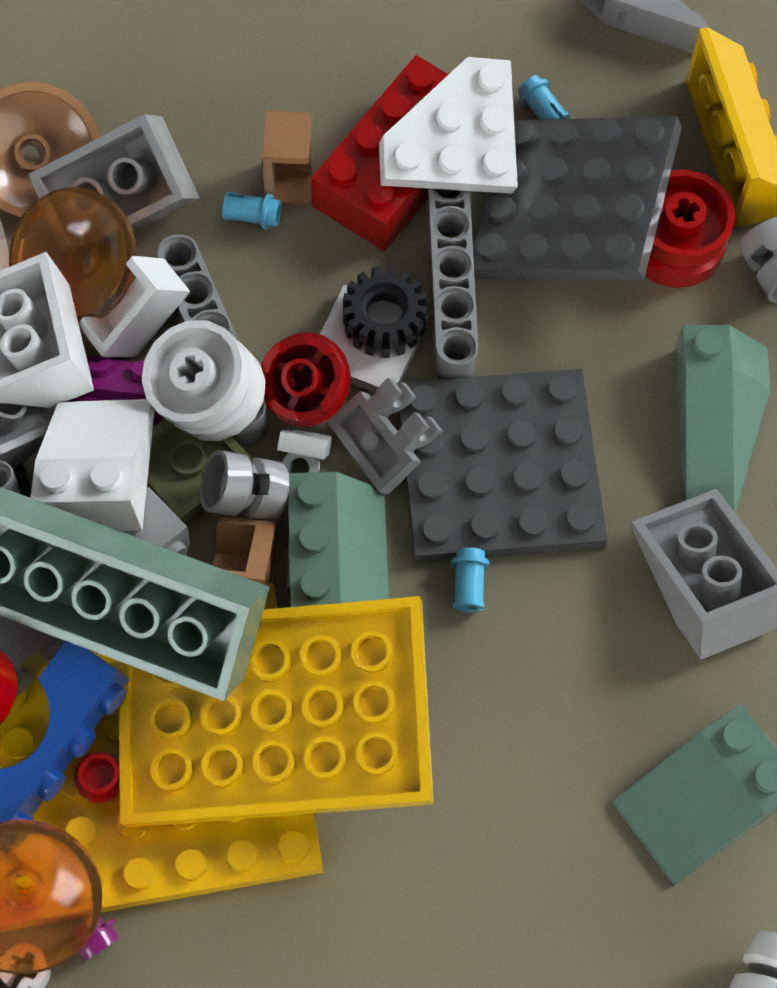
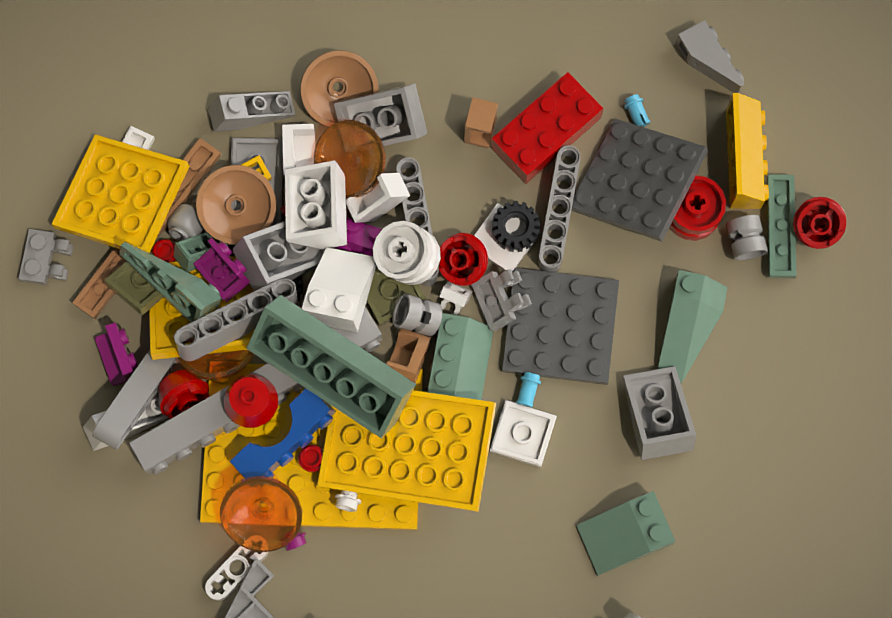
camera: 15 degrees right, 10 degrees up
medium azure pin [222,191,282,230] -> none
white plate [379,57,518,194] -> none
none -> white plate [335,490,361,512]
none -> white tile [490,400,557,468]

